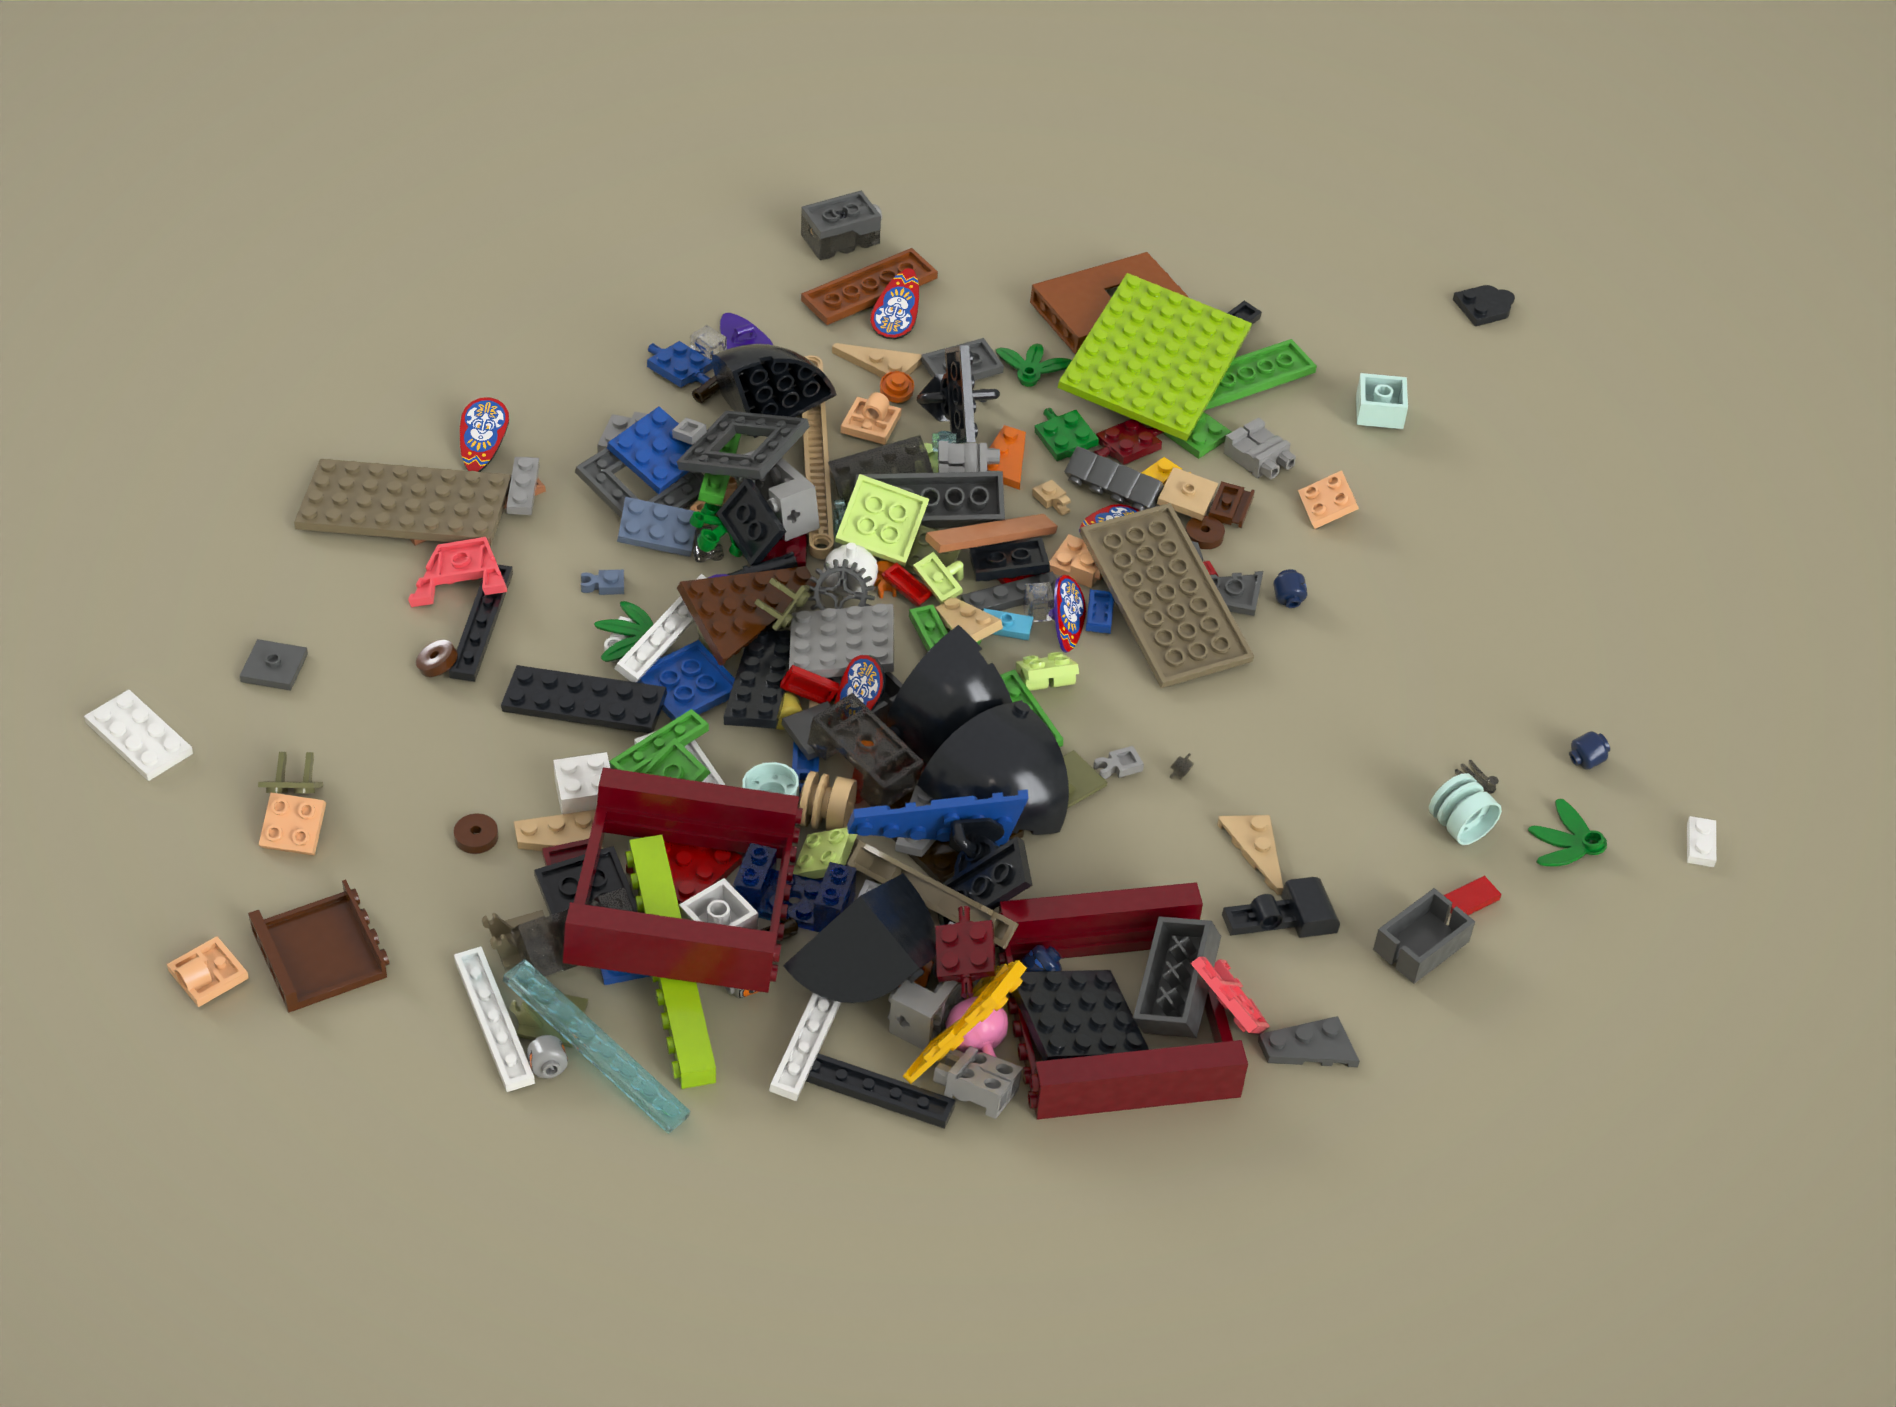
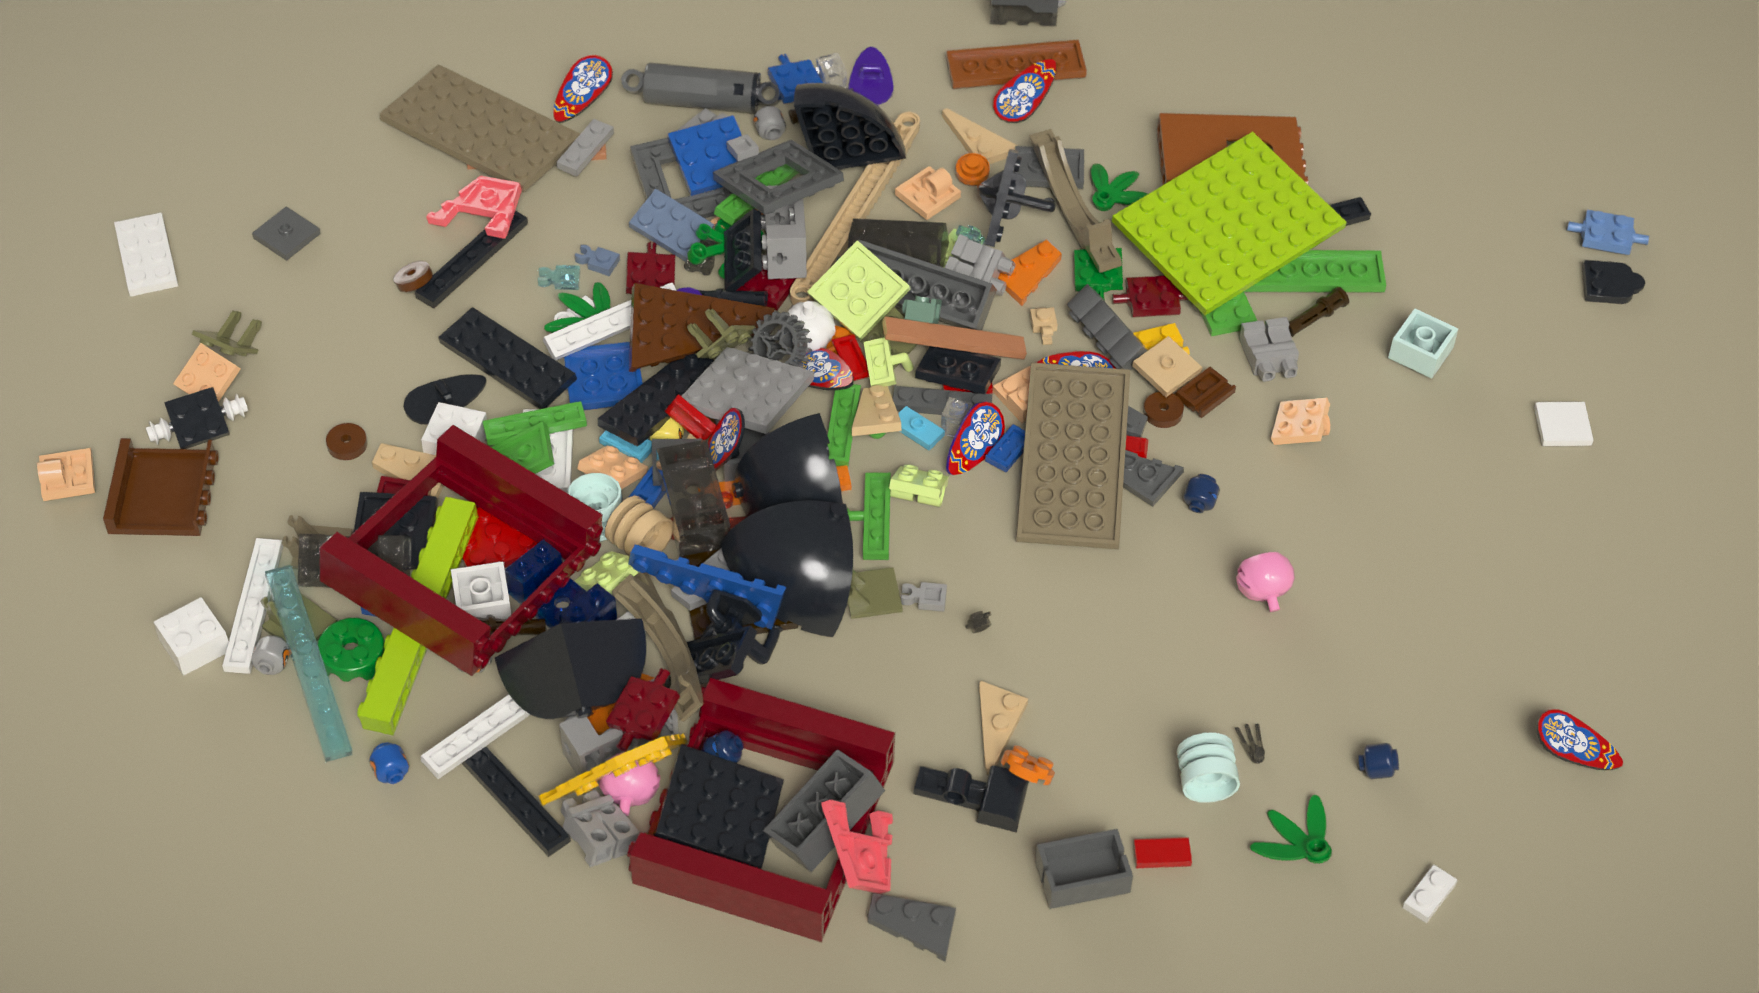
camera: 30 degrees right, 5 degrees up
none -> black plate [146,387,248,449]
none -> white brick [154,597,229,676]
none -> green plate [317,618,385,682]
none -> blue head [369,742,409,784]
none -> black shield [403,374,487,425]
none -> clear light blue plate [538,265,581,290]
none -> light nougat plate [577,445,648,489]
none -> medium azure plate [599,431,652,463]
none -> dark grey piece [621,62,782,114]
none -> dark red plate [626,242,675,294]
none -> light grey head [753,106,786,140]
none -> shield [802,348,854,390]
none -> sand green brick [903,296,942,324]
none -> orange plate [1001,745,1055,785]
none -> dark tan slope [1029,129,1122,273]
none -> bright pink piece [1236,552,1295,612]
none -> dark brown pin [1288,287,1349,337]
none -> white tile [1534,402,1593,446]
none -> shield [1536,709,1623,771]
none -> medium blue plate [1567,210,1649,255]

